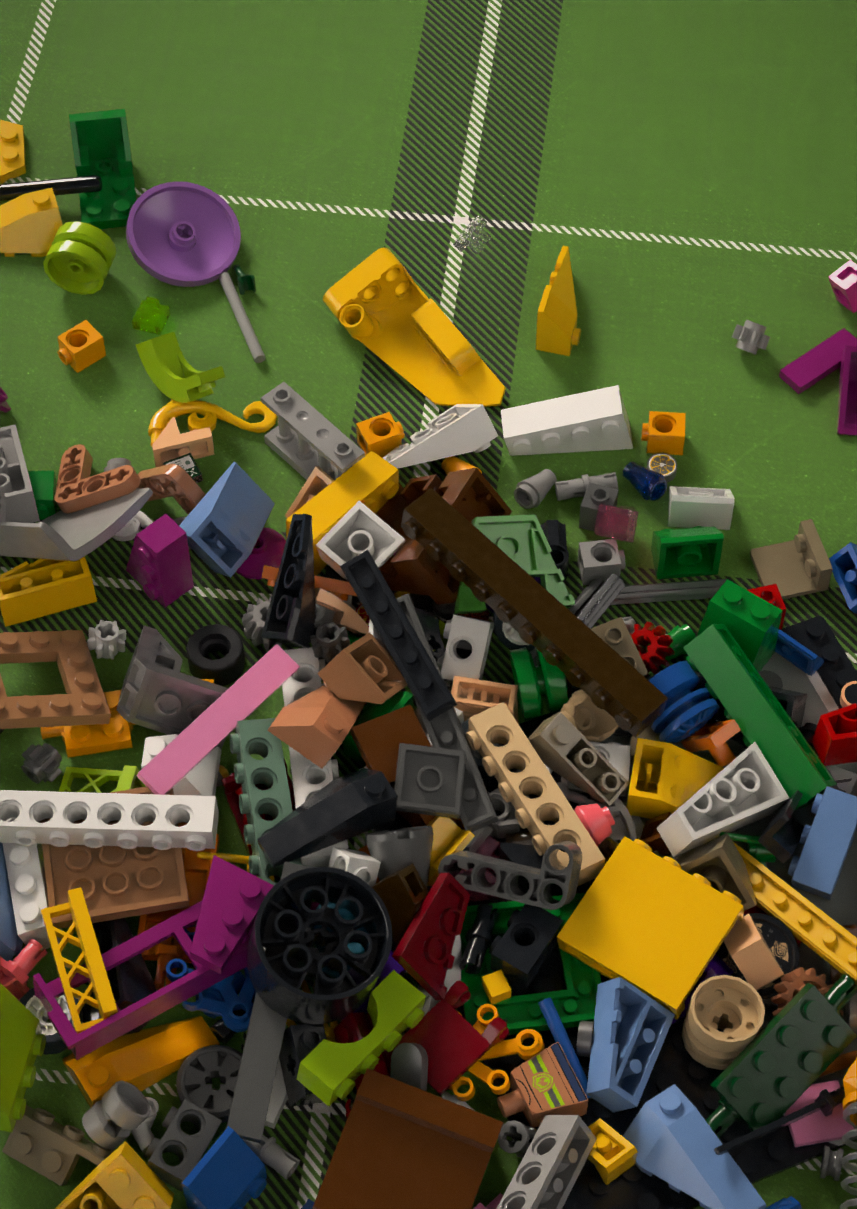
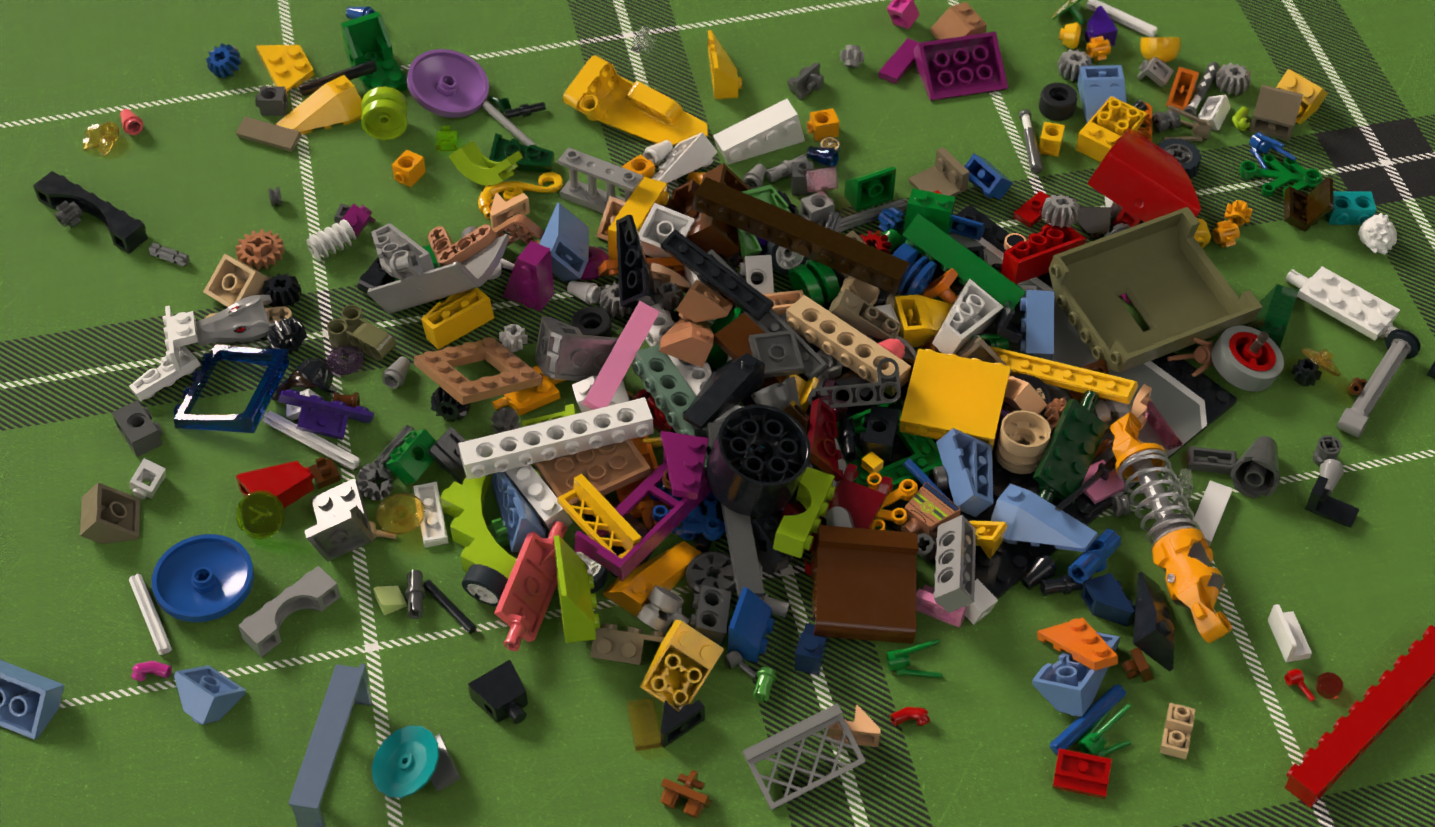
camera: 20 degrees left, 5 degrees down
white slope [668,486,735,530] -> none
none -> blue cone [346,6,375,20]
none -> dark green wing [489,133,554,172]
none -> black bar [504,102,546,119]
none -> white cone [567,281,601,304]
none -> white cone [643,140,673,166]
none -> dark grey hips [788,63,824,100]
none -> blue gear [878,207,905,232]

